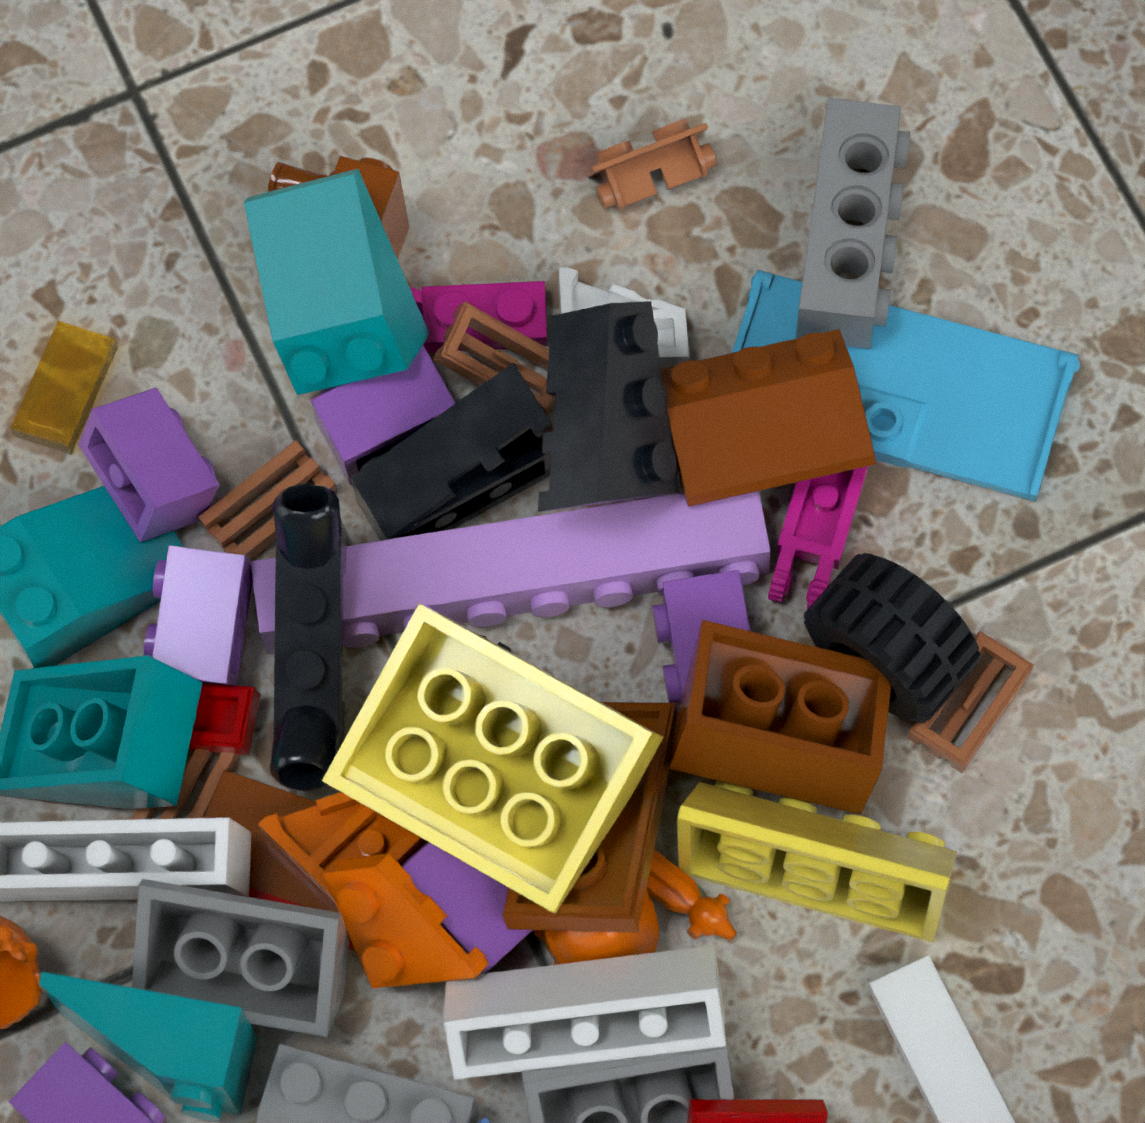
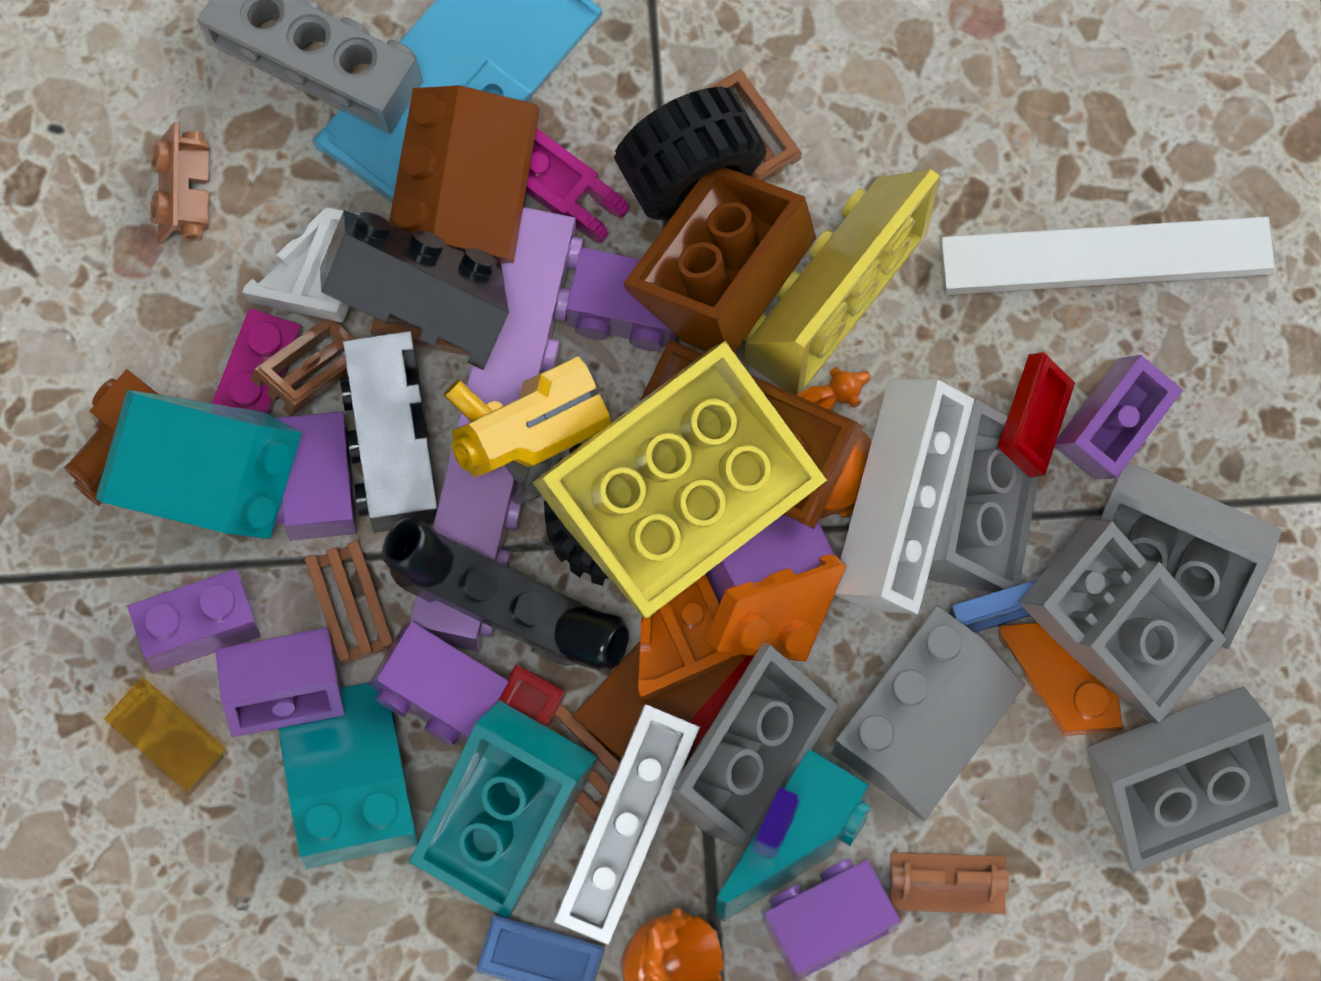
camera: 75 degrees left, 5 degrees up
none -> medium lavender brick [127,569,261,674]
none -> yellow piece [444,356,611,504]
none -> dark purple tile [753,787,800,859]

